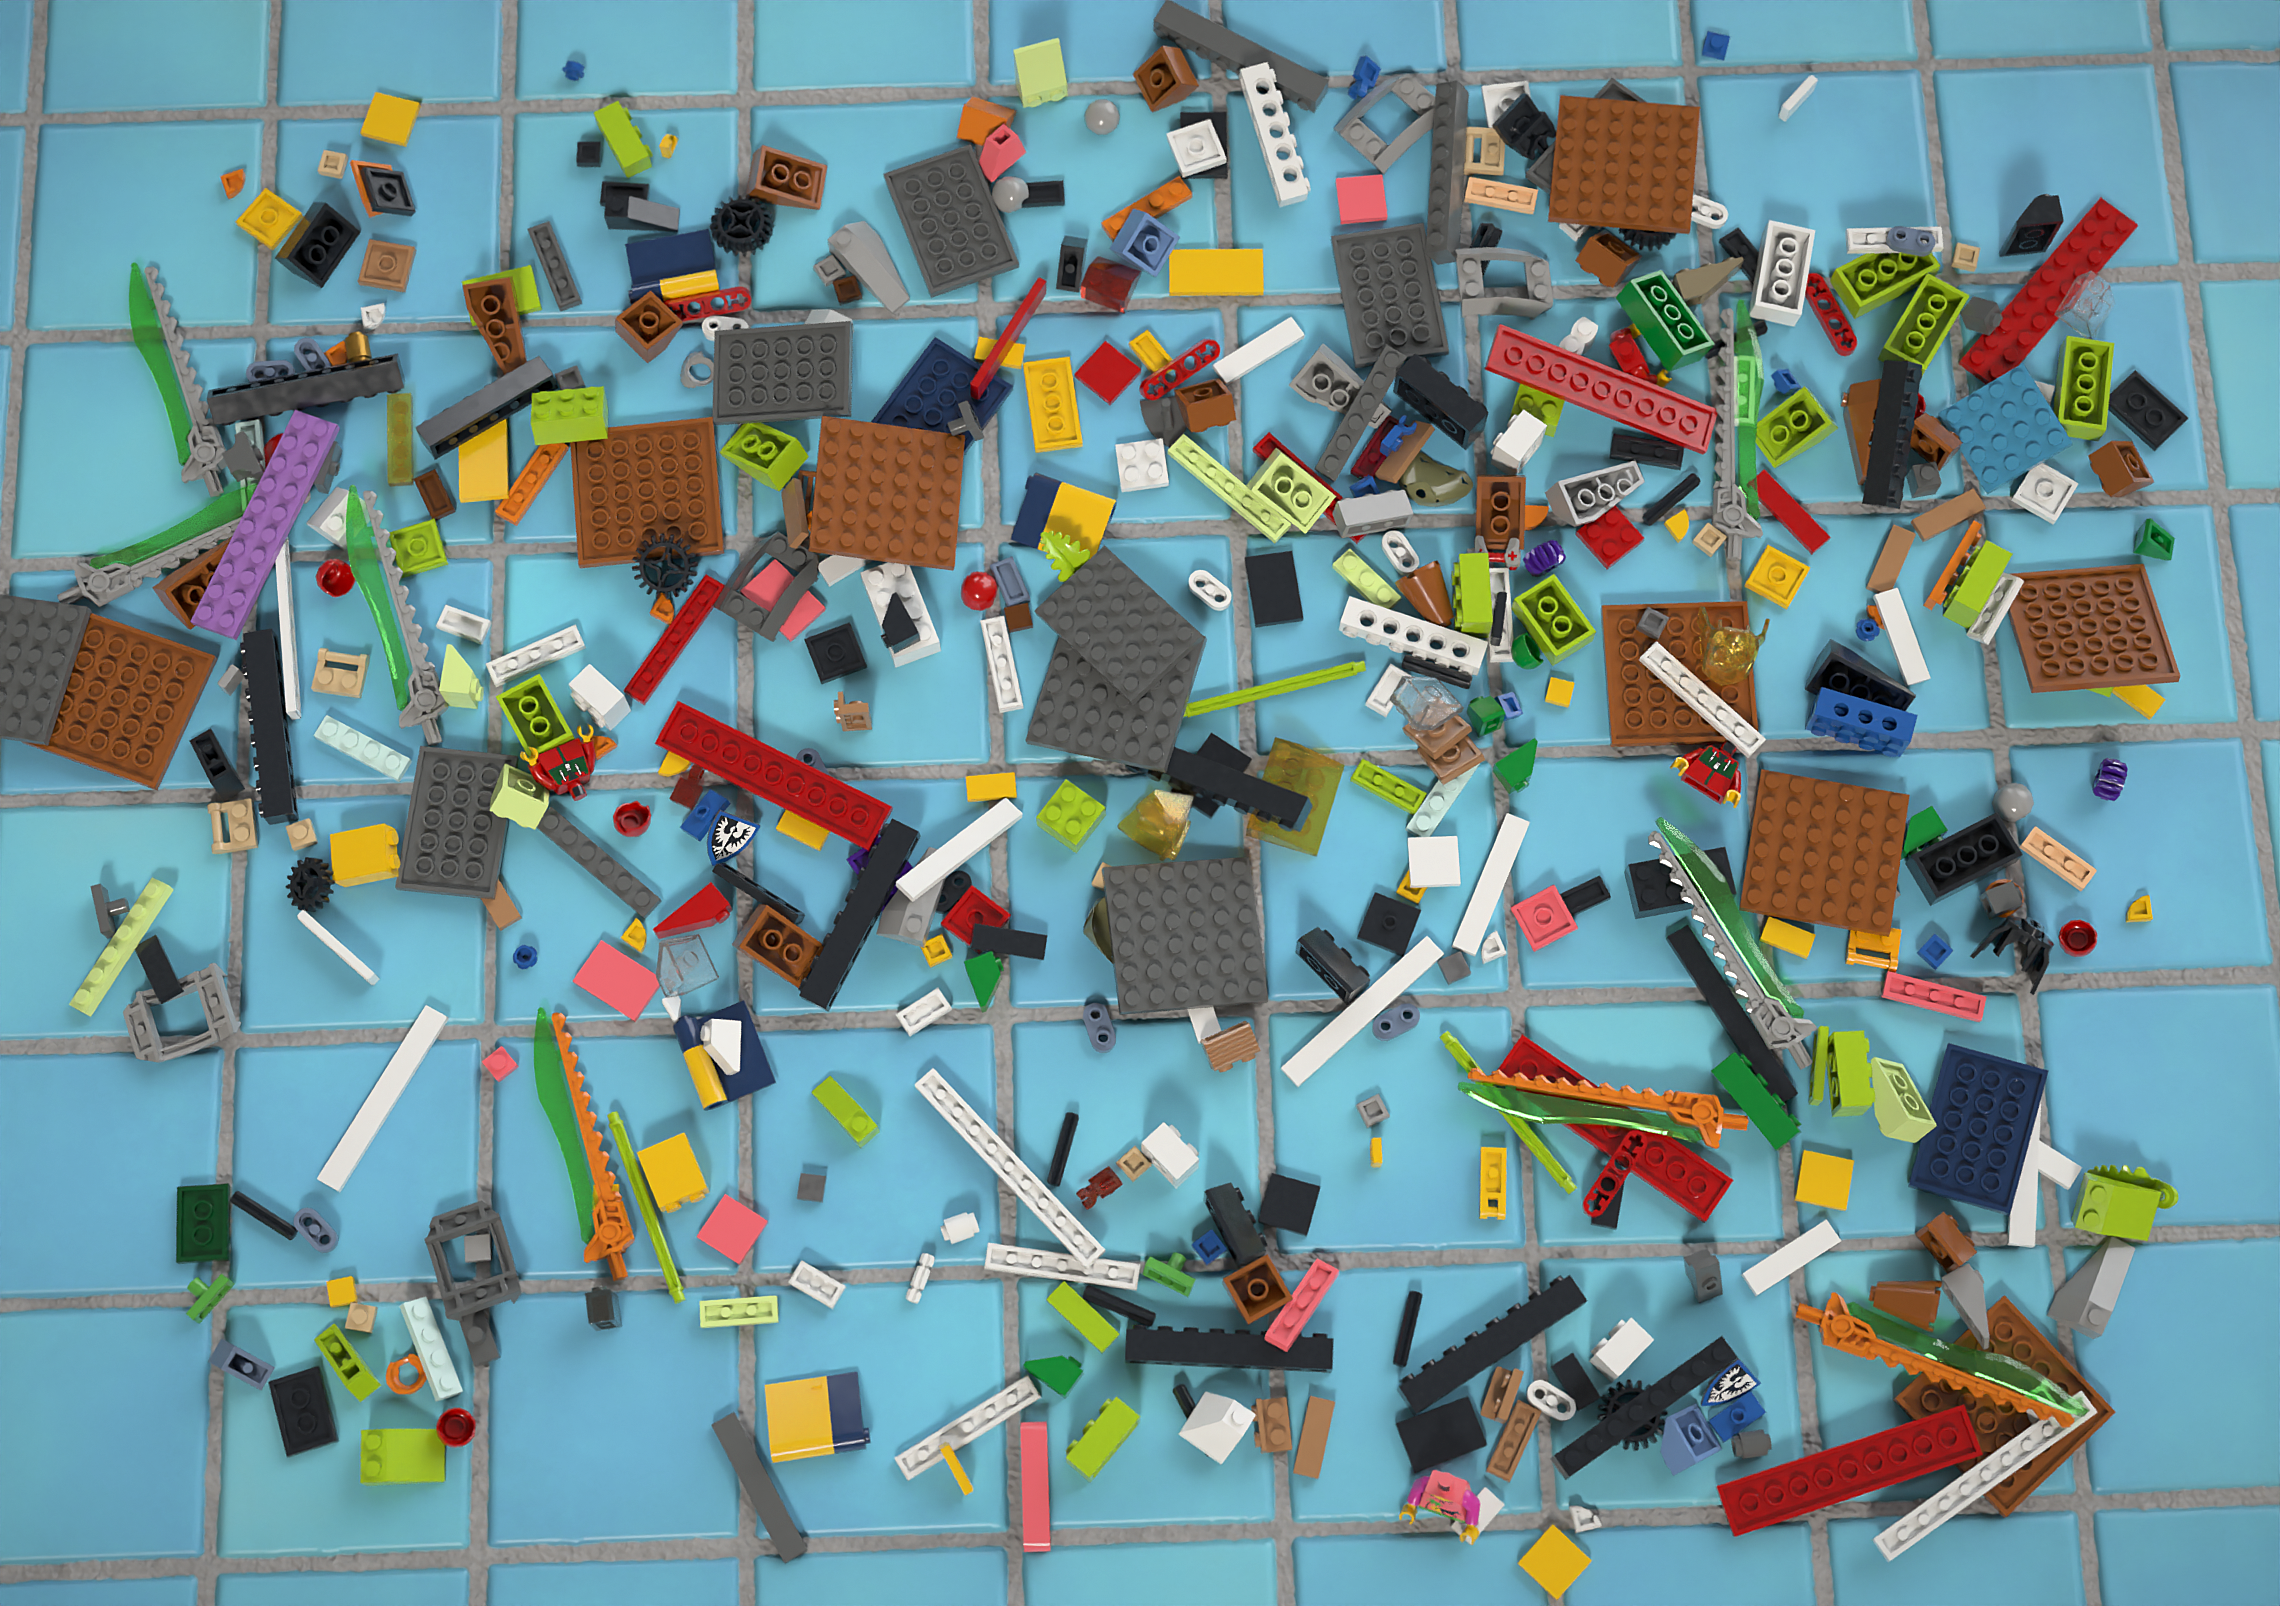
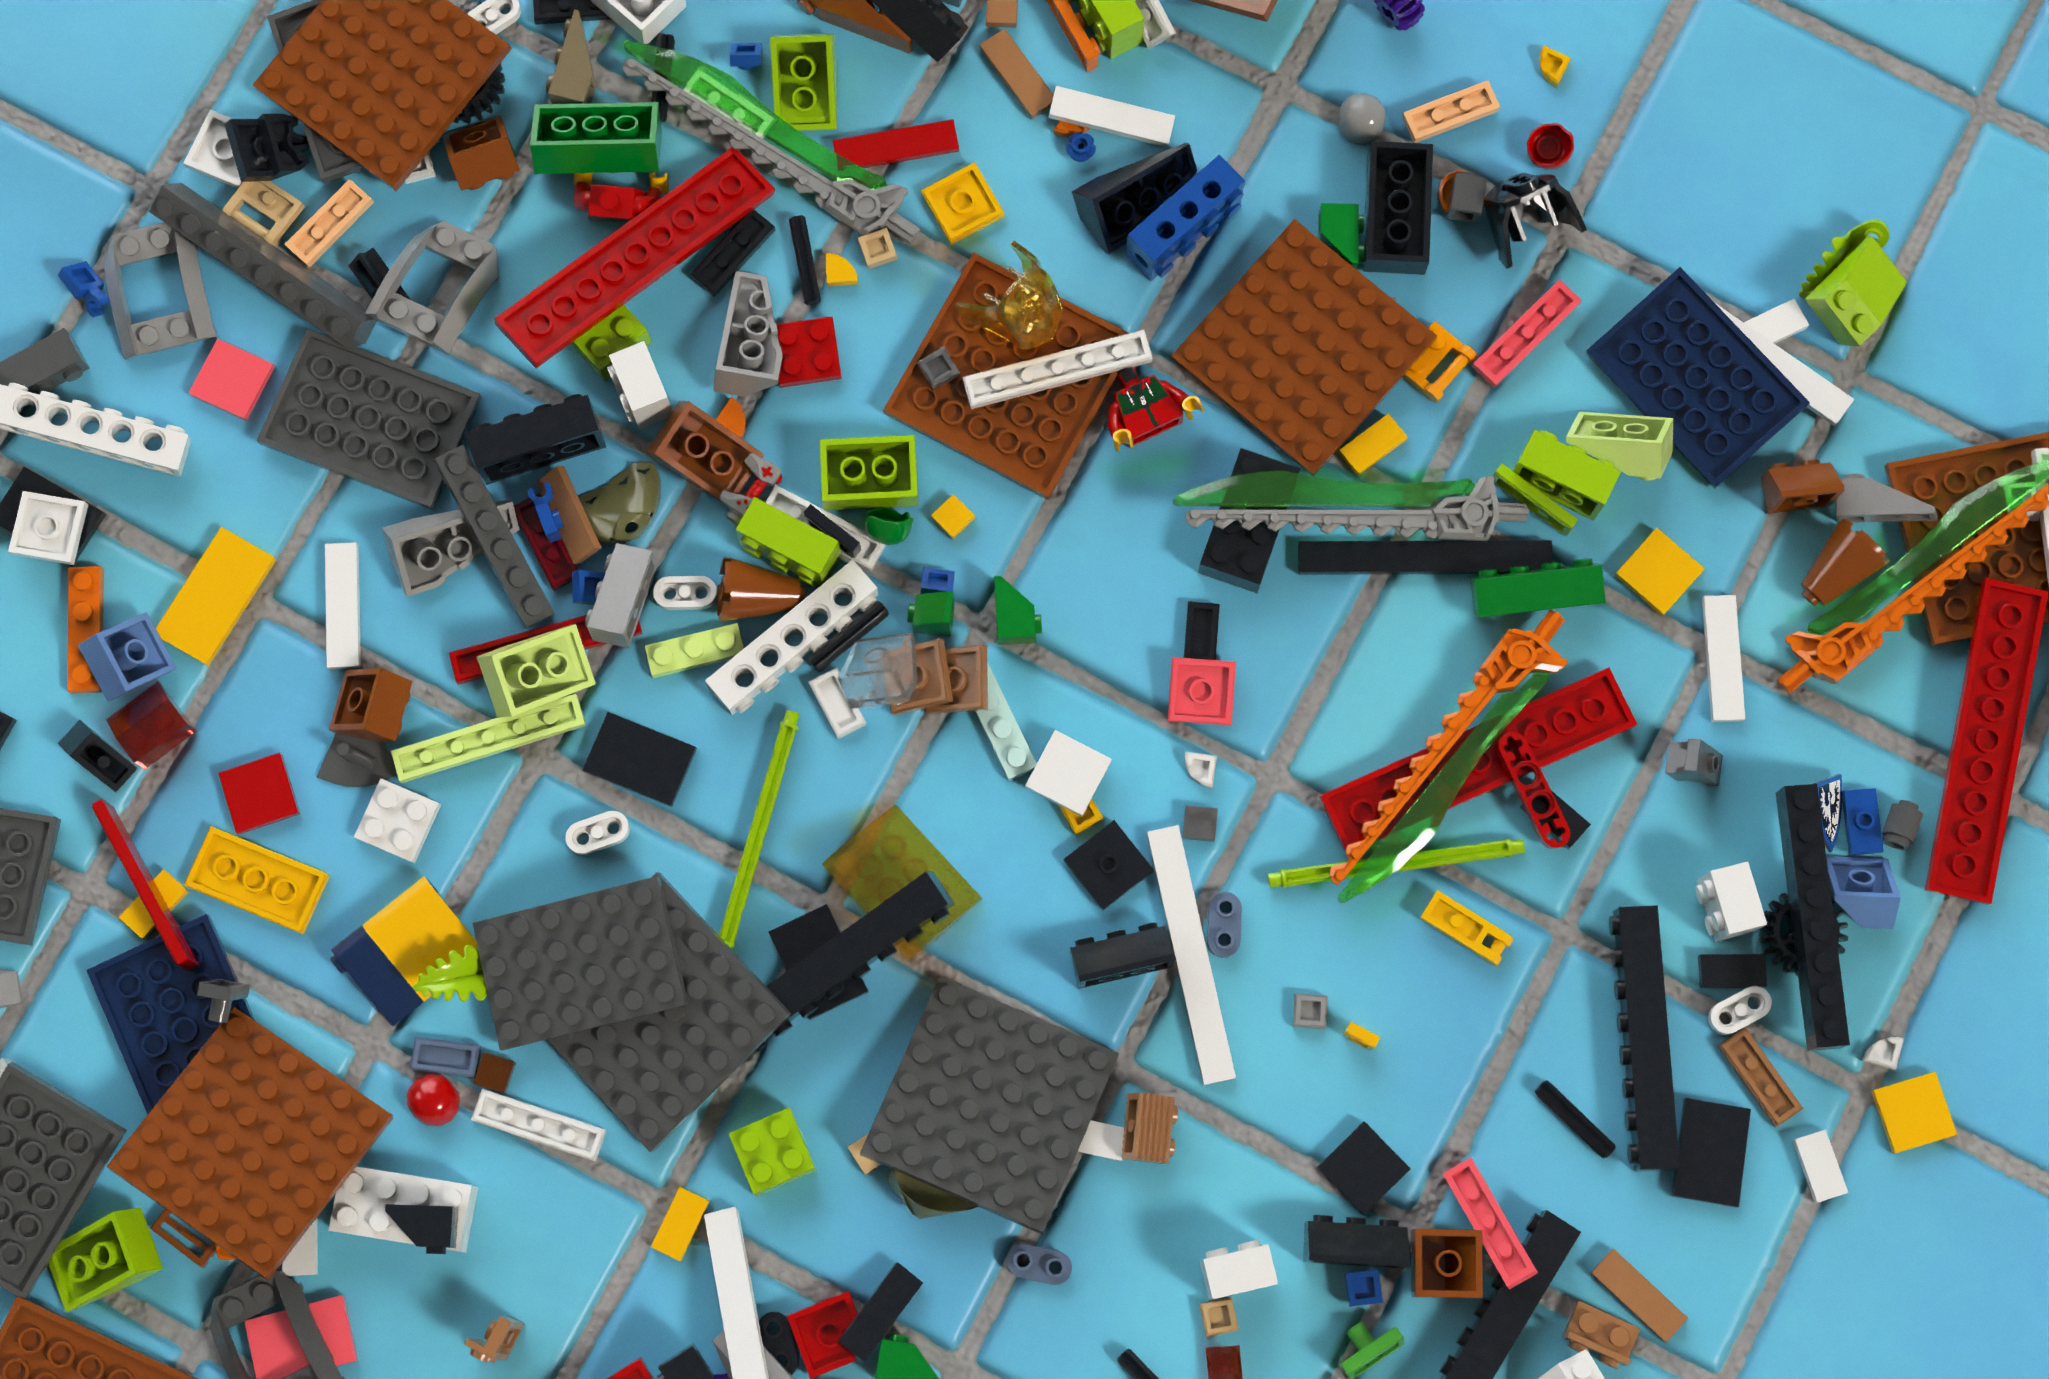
camera: 60 degrees left, 5 degrees up
medium nougat tile [781,478,809,549] -> none
black tile [804,622,867,685] -> none
clear yellow piece [1117,789,1195,861] -> none
yellow tile [1129,329,1173,380] -> none
red beam [1139,339,1220,400] -> none
lime tile [1350,758,1427,816] -> none
torso [1399,1470,1481,1545] -> none
white tile [1452,813,1530,957] -> none
medium nougat bracket [1480,1366,1524,1424] -> none
dark purple gear [1523,540,1566,577] -> none
white brick [1559,317,1598,356] -> none
blue plate [1917,934,1954,970] -> none
light grey wedge [2046,1236,2135,1339] -> none

